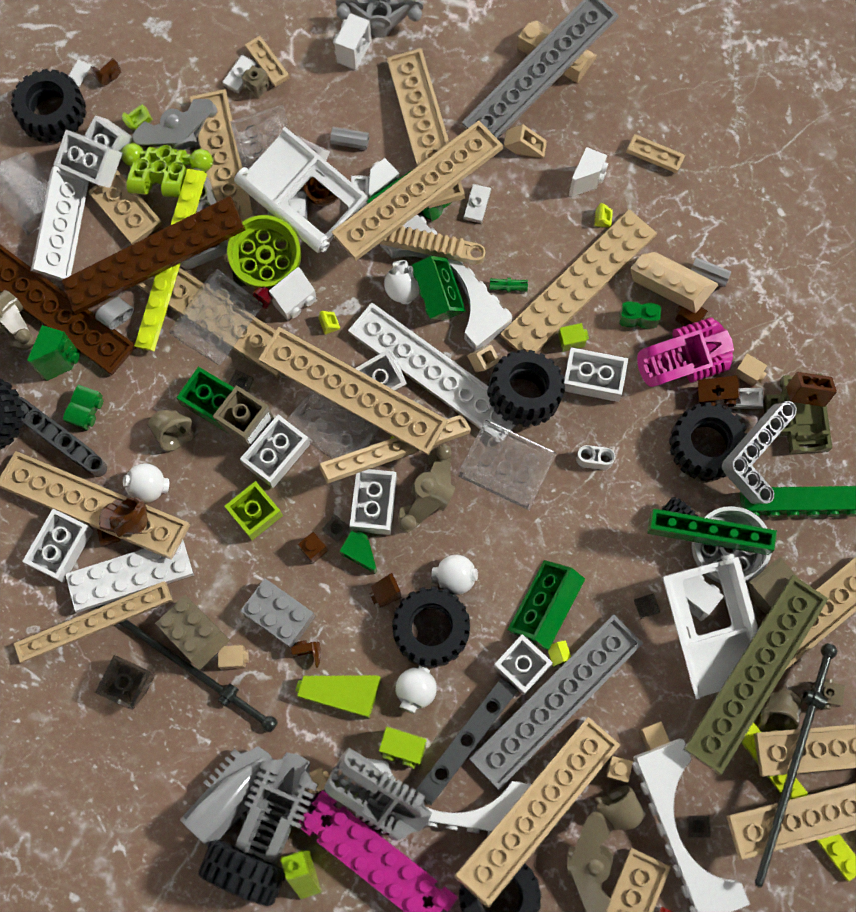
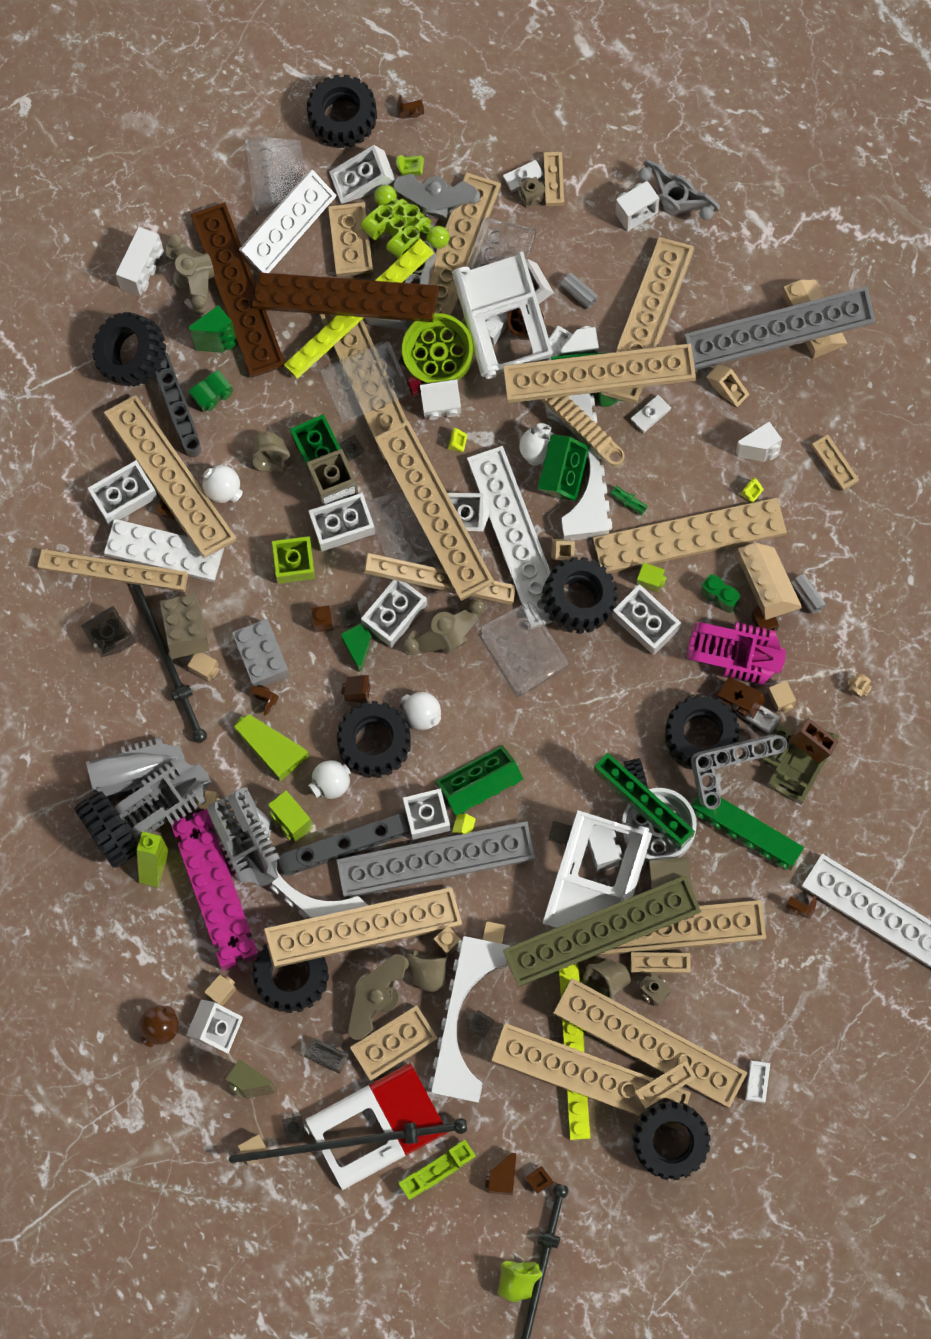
camera: 35 degrees right, 0 degrees up
white brick [54,130,122,188] -> none
white sticker [69,60,92,87] -> none
light grey beam [95,297,134,330] -> none
reddish brown hair [99,497,148,537] -> none
white beam [576,445,615,470] -> none
pearl dark grey bar [755,643,838,888] -> none
none -> tan plate [631,952,691,974]
none -> tan gear [847,674,872,698]

